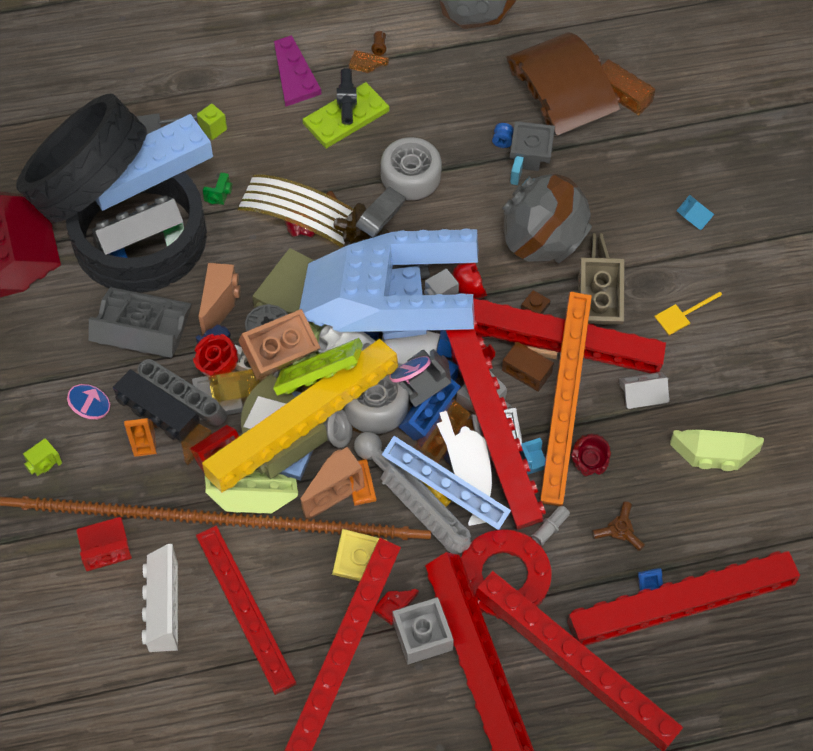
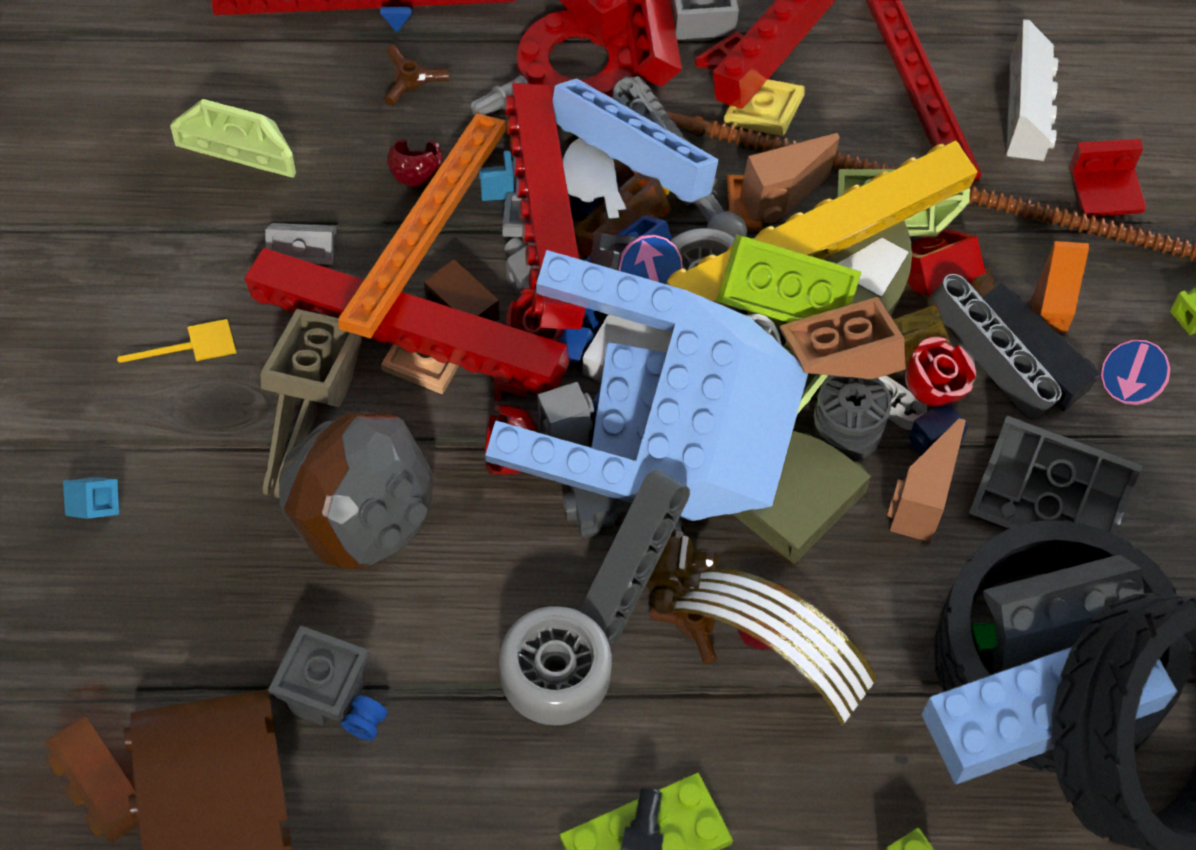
camera: 170 degrees left, 0 degrees up
green bracket [202,172,232,205] -> none
medium azure tile [510,156,524,185] -> none
reddish brown plate [521,290,551,314] -> none

